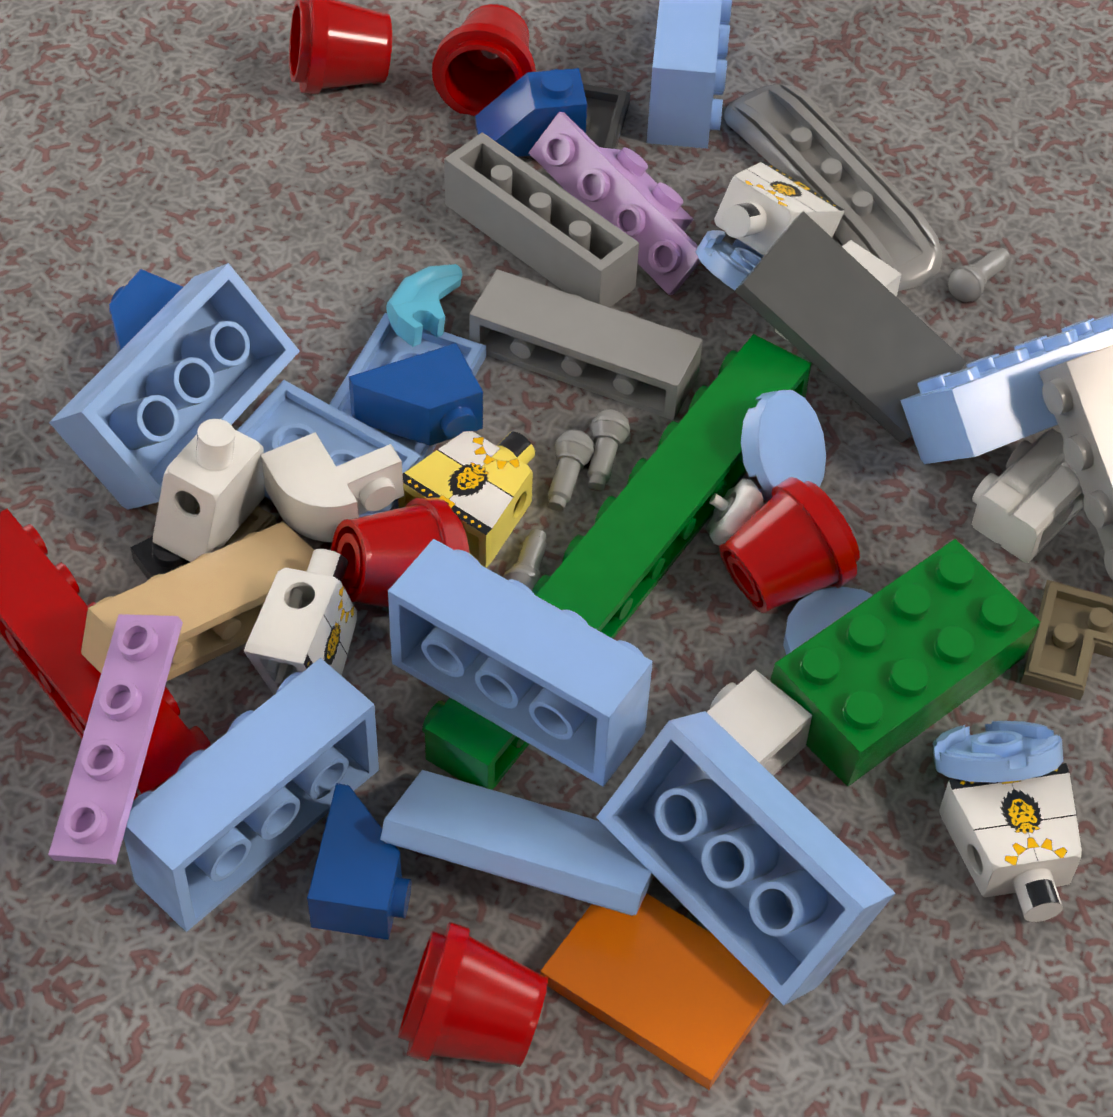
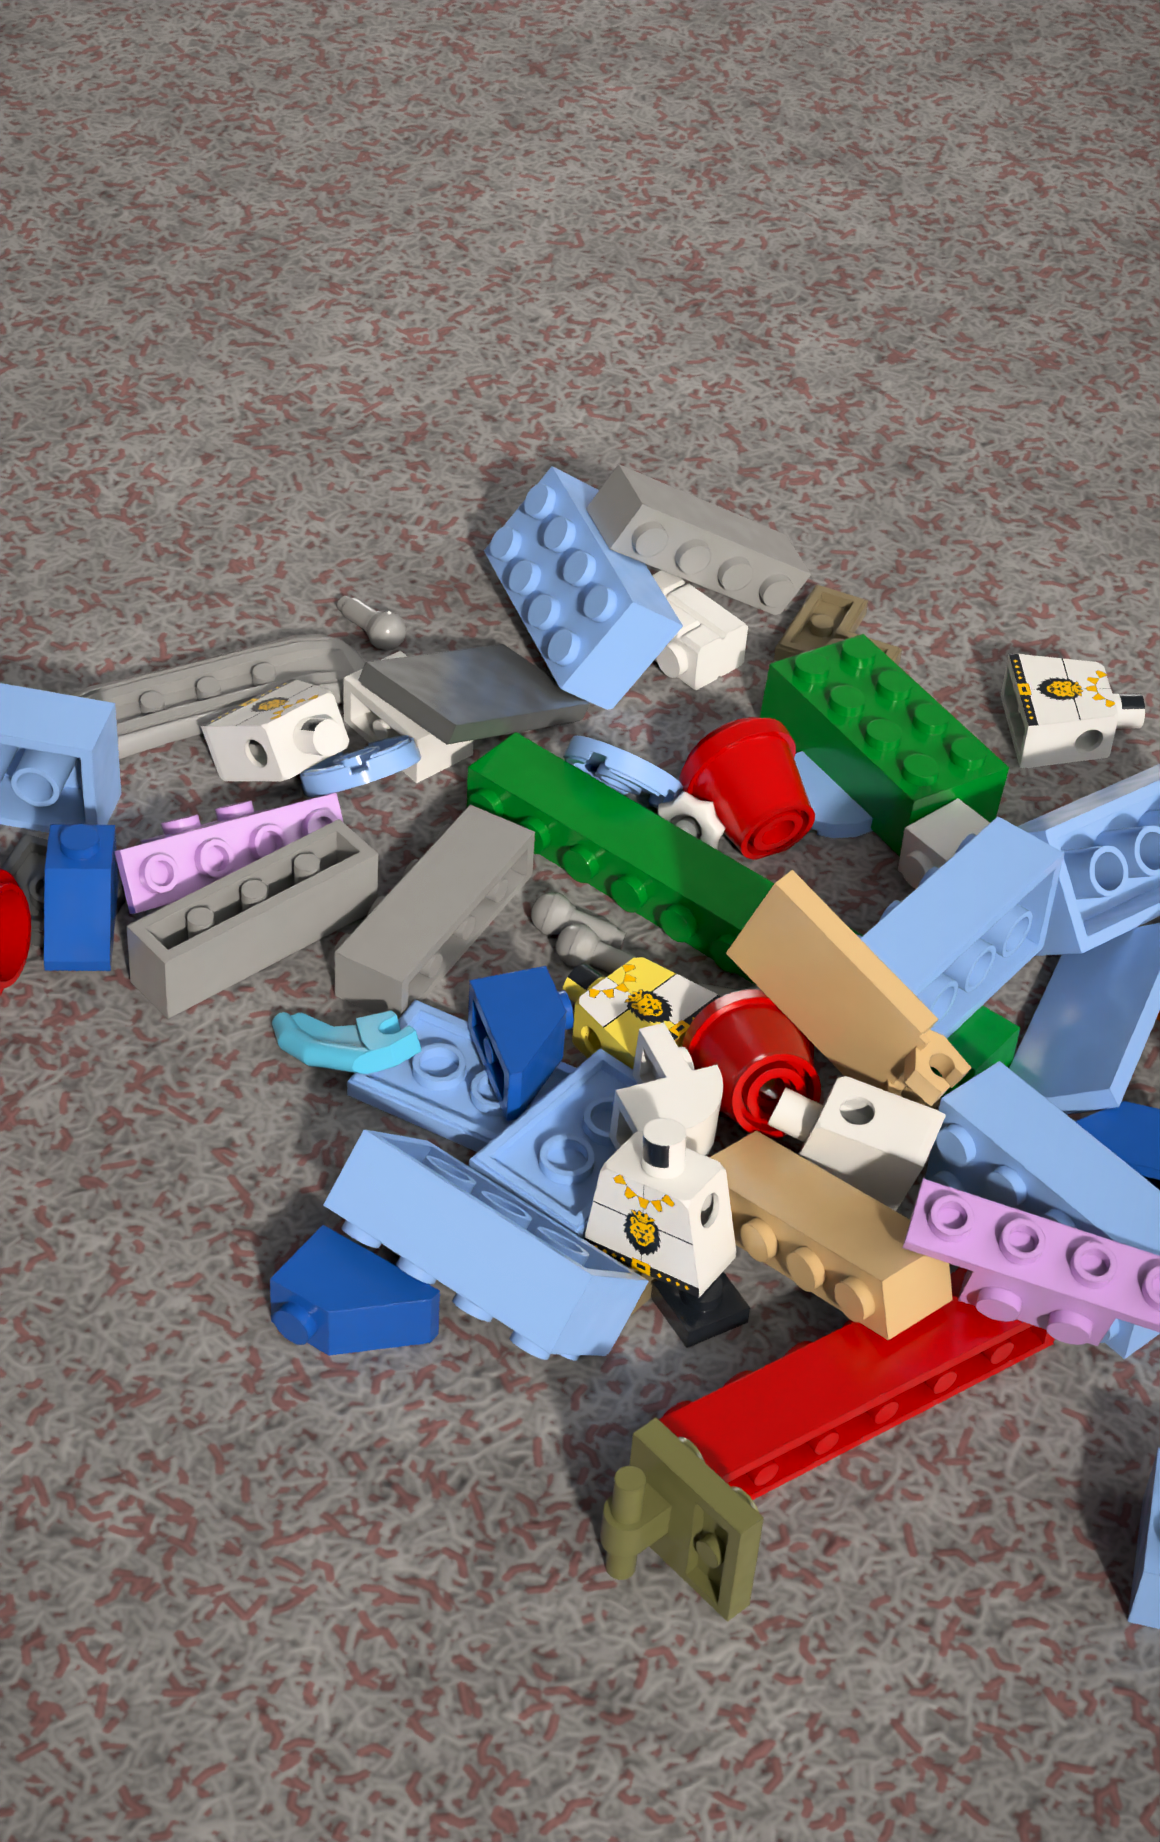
camera: 85 degrees left, 10 degrees down
light blue tile [933,721,1063,783] -> none
none -> tan tile [726,870,971,1109]

